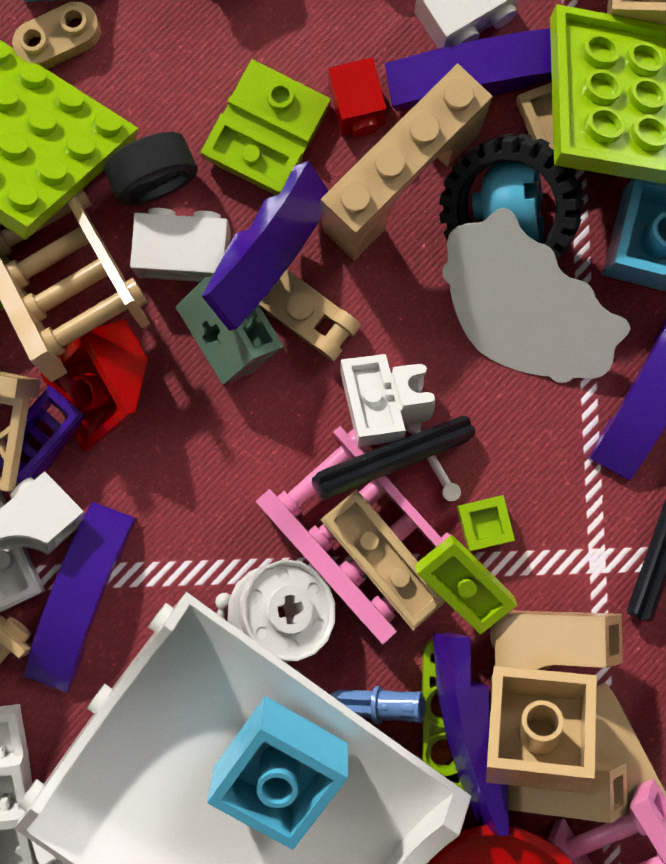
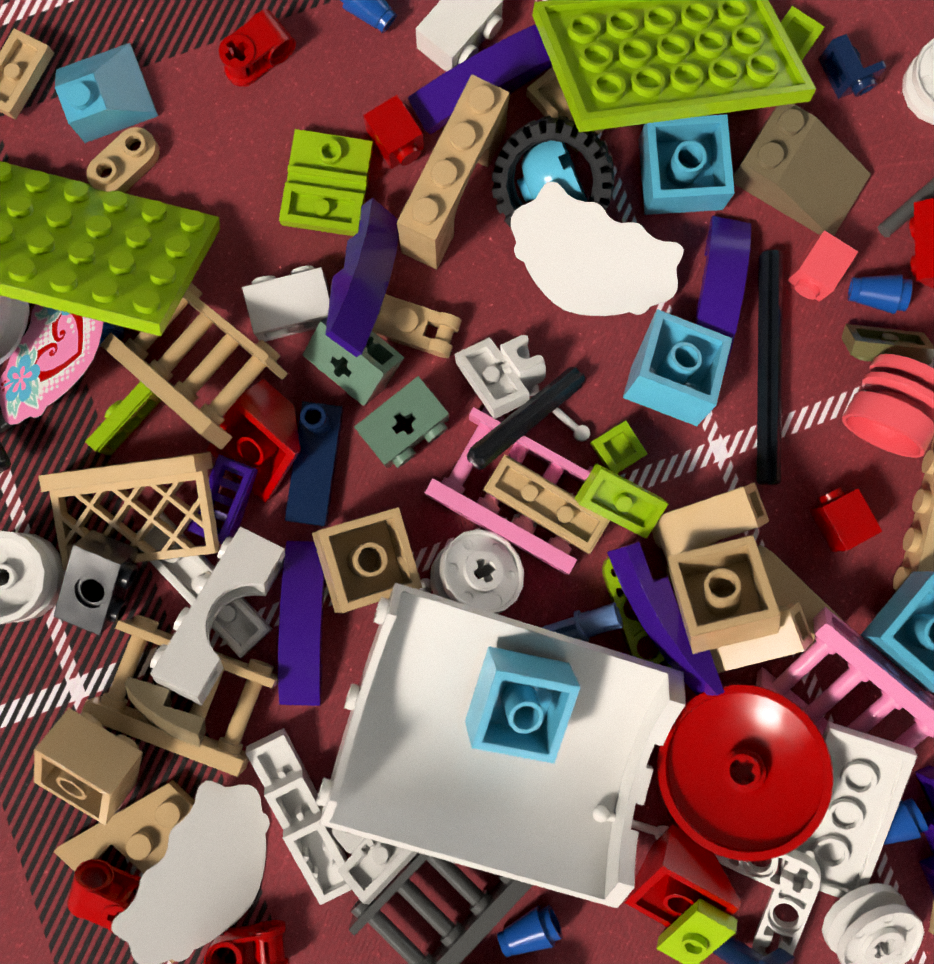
camera: 30 degrees left, 0 degrees up
black tyre [104,132,198,206] -> none
none -> dark blue piece [285,401,344,527]
none -> tan brick [312,507,423,613]
none -> sand green brick [354,376,449,469]
none -> medium azure slope [623,309,732,426]

